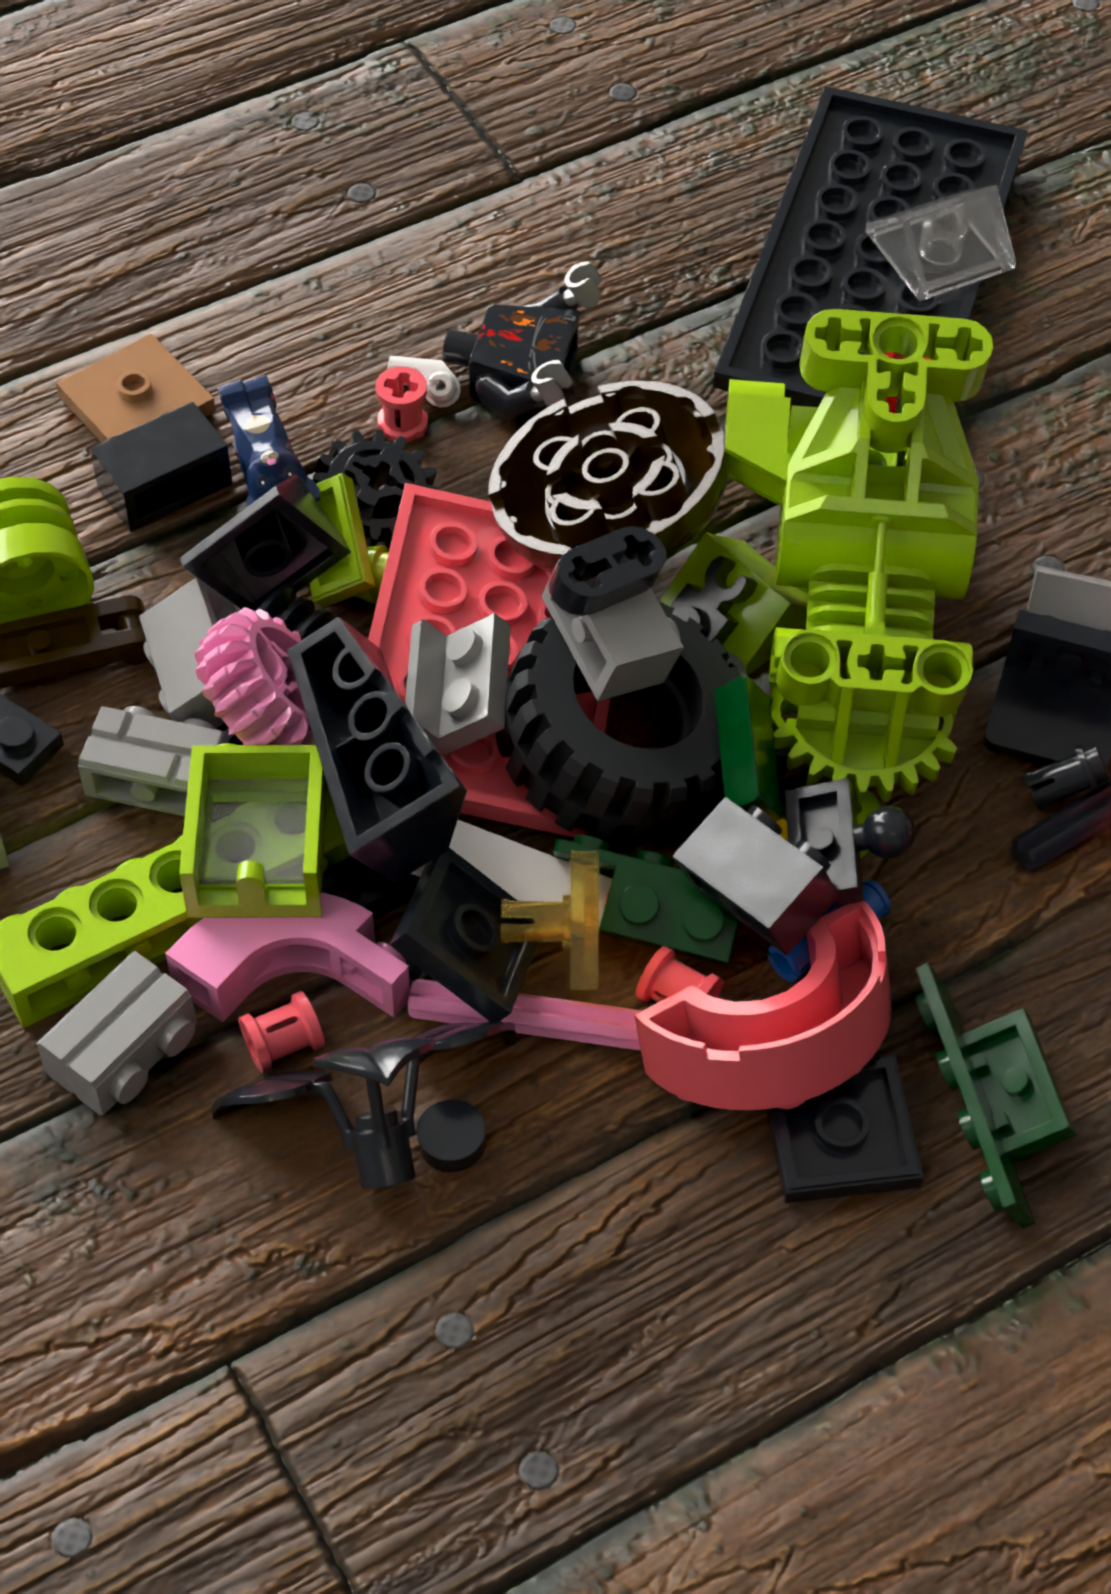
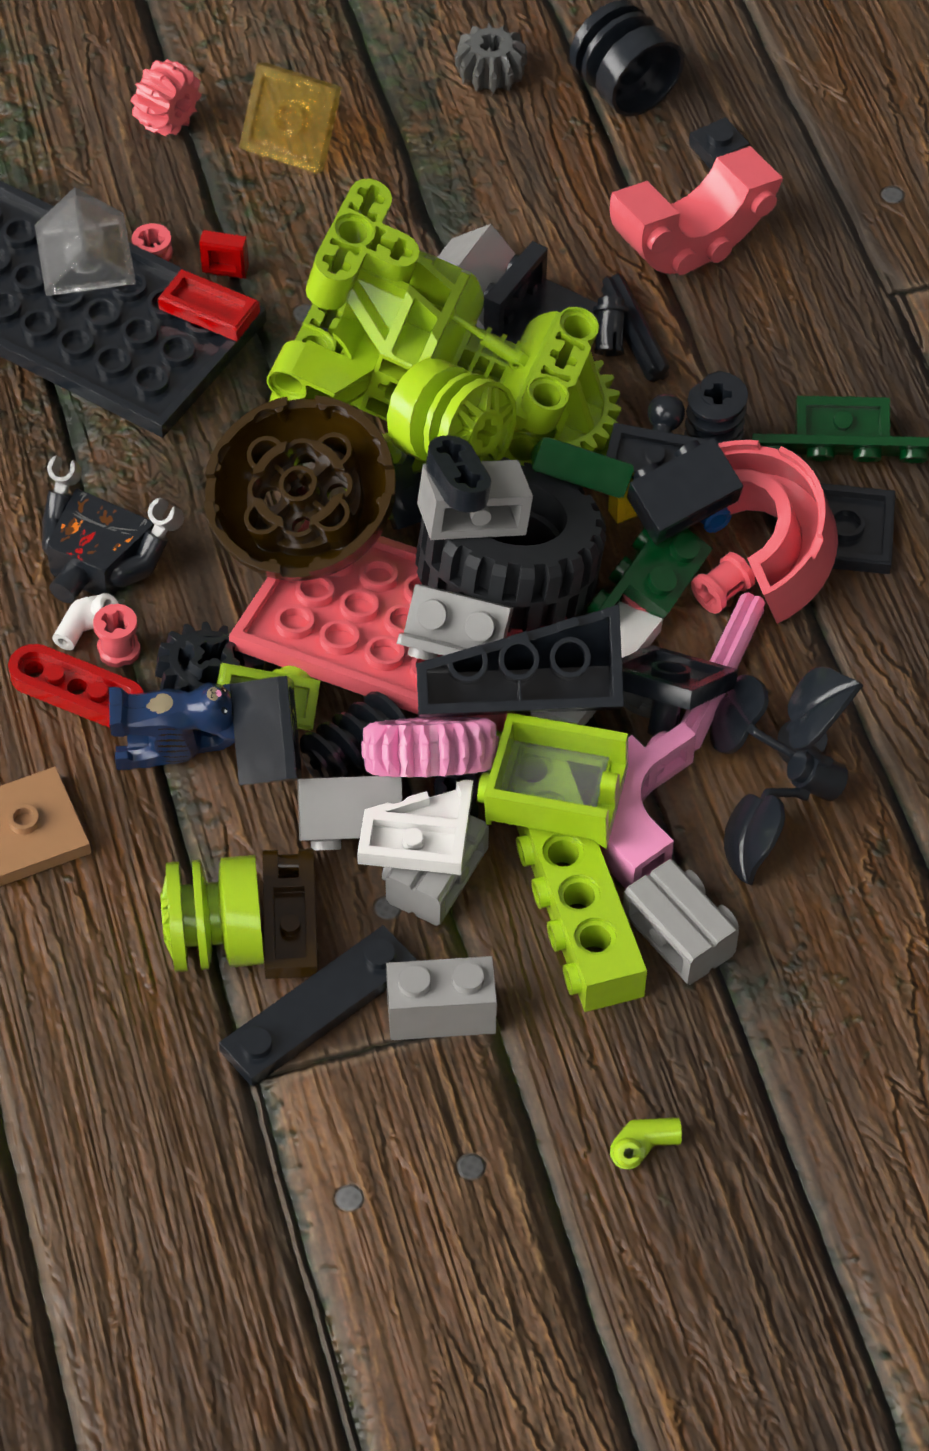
camera: 75 degrees left, 0 degrees up
black brick [90,402,233,532] -> none
coral bush [238,991,325,1074] -> none
clear yellow tile [501,851,599,990] -> none
none -> red plate [8,644,144,728]
none -> coral bush [131,223,173,261]
none -> red tile [199,230,249,278]
none -> white wing [357,780,473,875]
none -> lime wheel [387,358,517,462]
none -> black piece [684,371,748,443]

